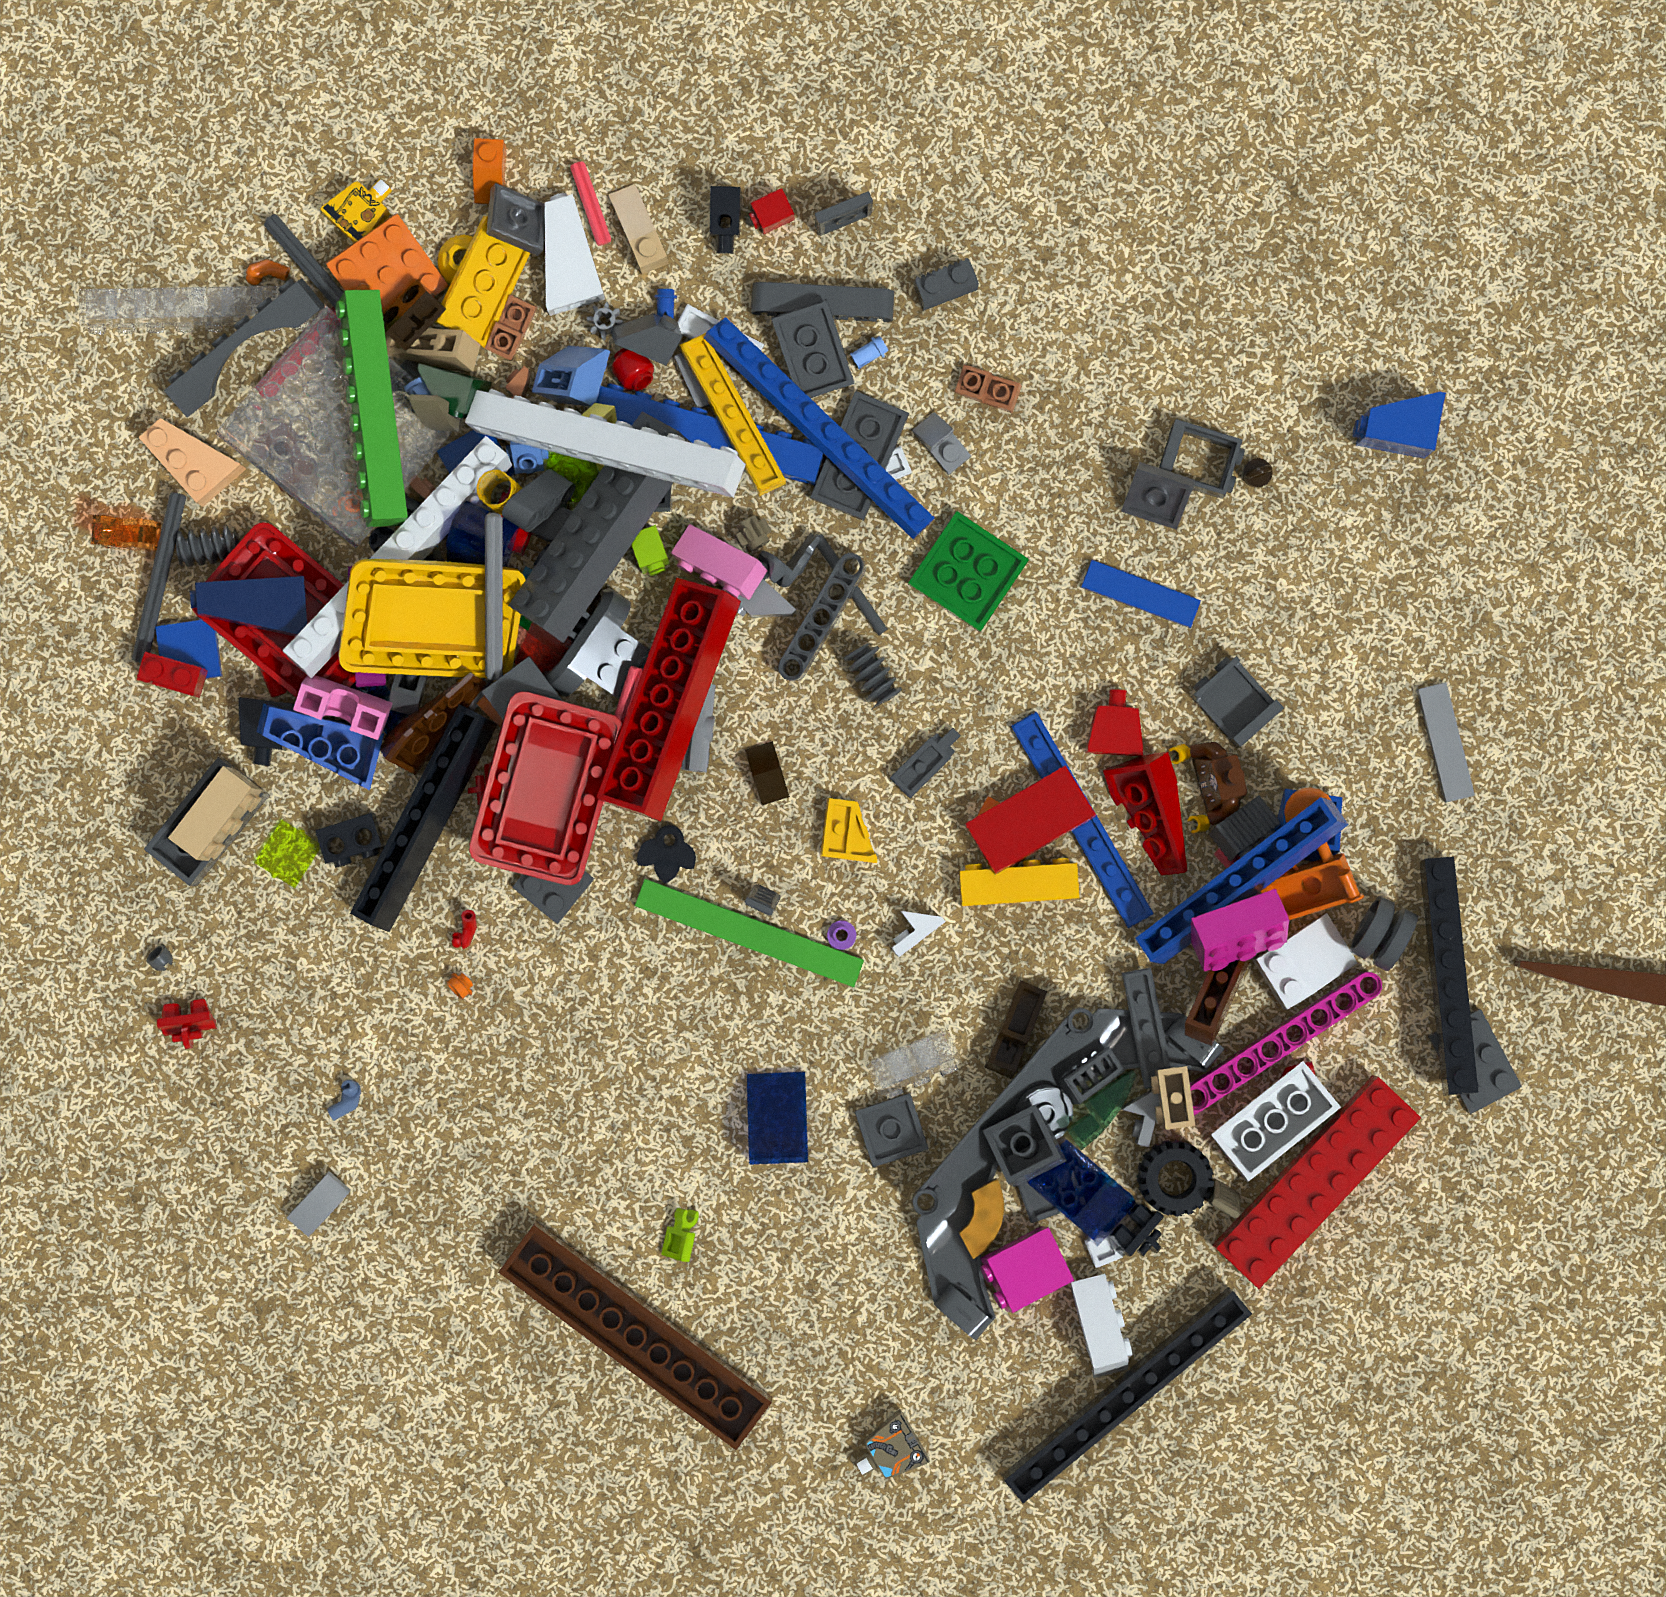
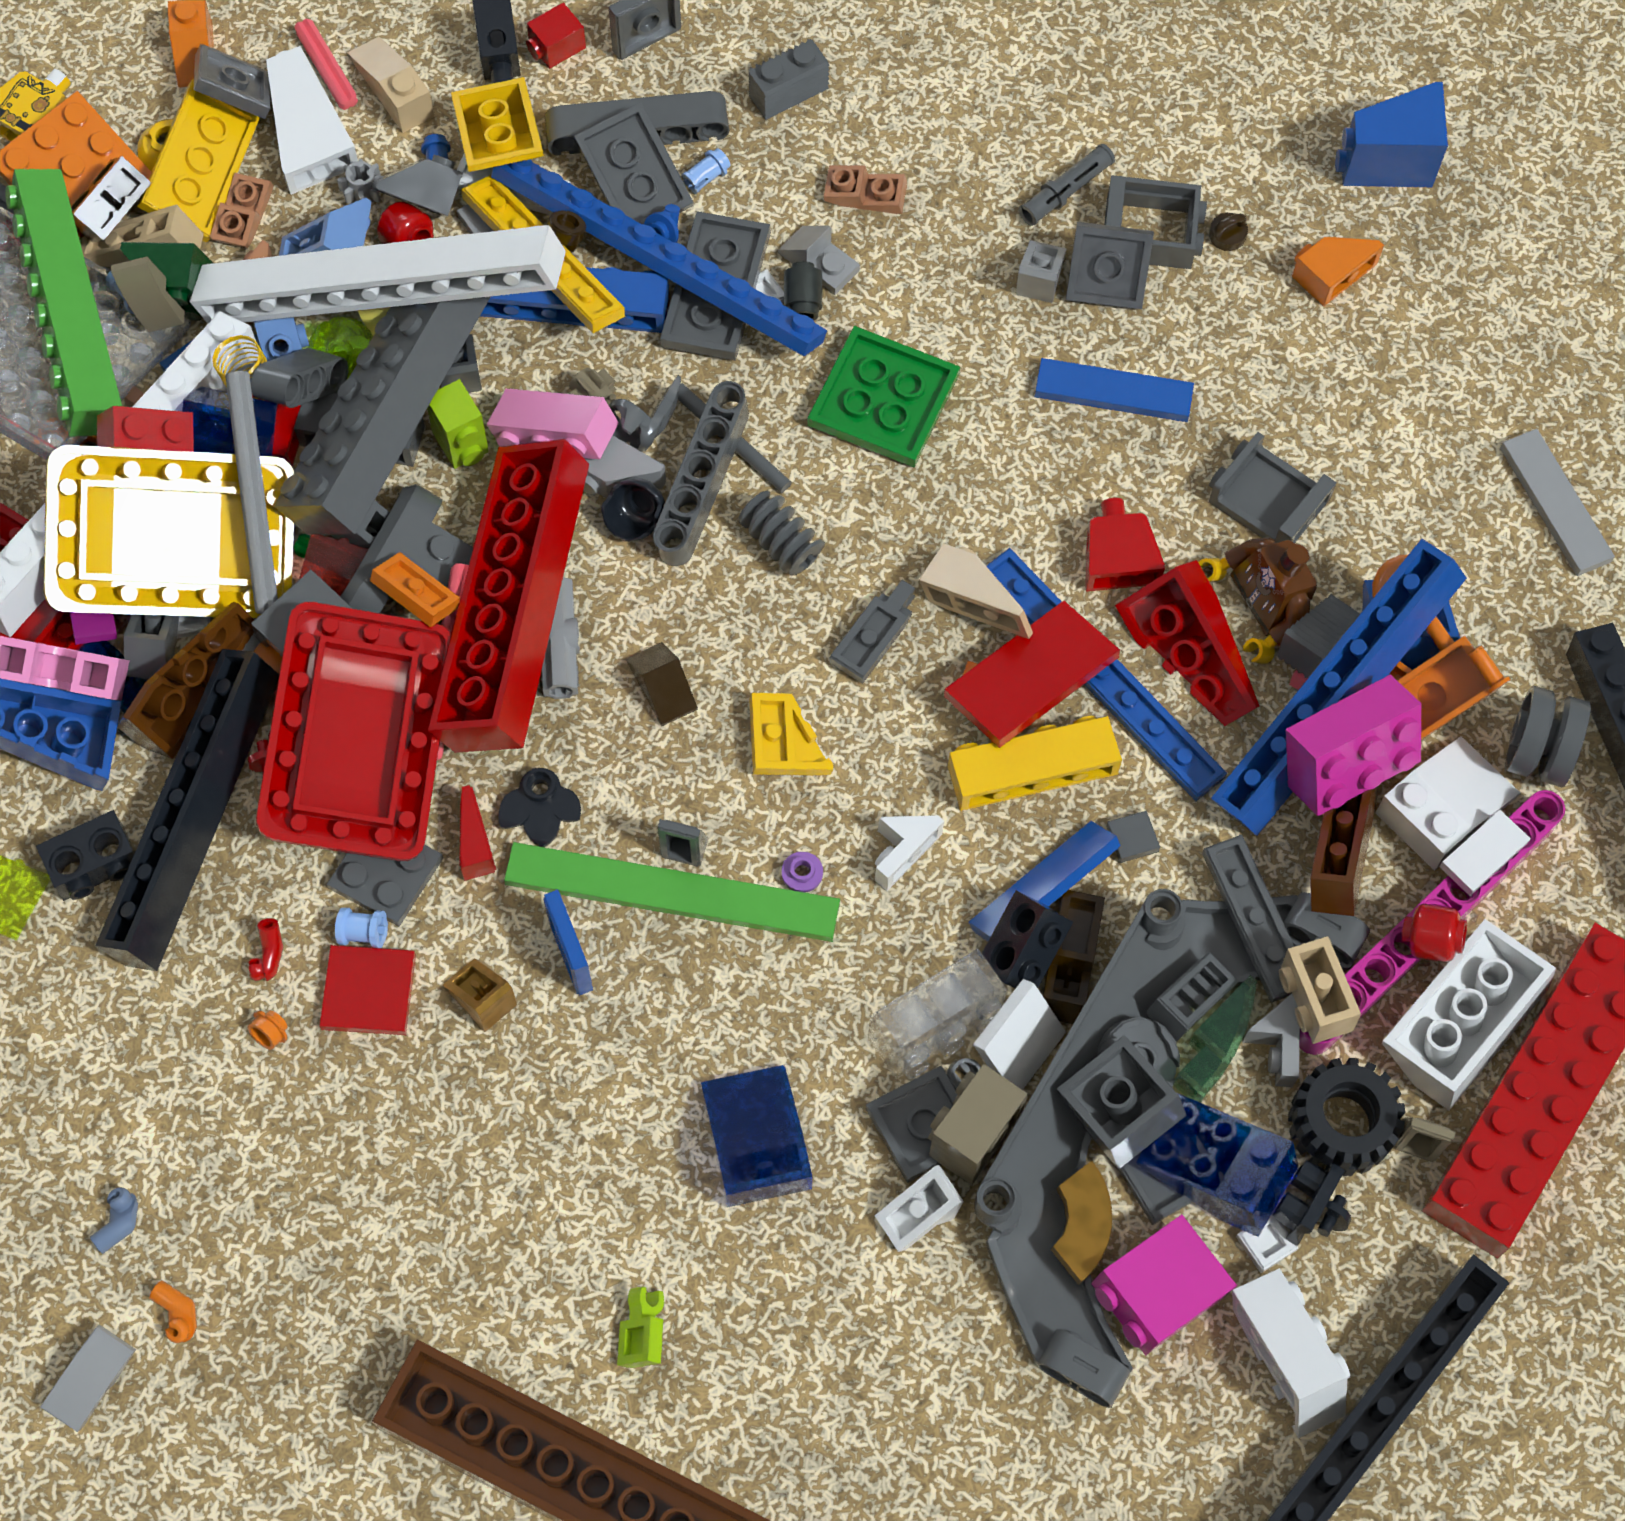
camera: 10 degrees left, 20 degrees down
none -> red brick [97,406,194,452]
none -> orange arm [149,1280,197,1343]
none -> red tile [320,945,416,1036]
none -> light blue bush [335,907,388,948]
none -> orange plate [370,552,460,627]
none -> pearl gold slope [443,958,517,1032]
none -> yellow slope [451,77,544,172]
none -> red slope [459,785,497,881]
none -> blue tile [543,889,593,995]
none -> dark brown tile [547,210,586,253]
none -> black hair [601,477,665,542]
none -> blue plate [644,204,680,243]
none -> pearl dark grey brick [784,261,822,320]
none -> white slope [875,1165,964,1252]
none -> tan slope [919,543,1033,639]
none -> dark tan brick [928,1064,1028,1186]
none -> dark grey hinge [947,1058,981,1090]
none -> blue tile [969,821,1121,942]
none -> white tile [973,979,1066,1090]
none -> black brick [976,890,1073,989]
none -> light grey slope [1016,240,1067,303]
none -> dark grey pin [1019,144,1115,226]
none -> dark grey tile [1106,810,1160,863]
none -> orange slope [1292,237,1384,307]
none -> red head [1402,904,1467,963]
none -> white tile [1439,810,1531,896]

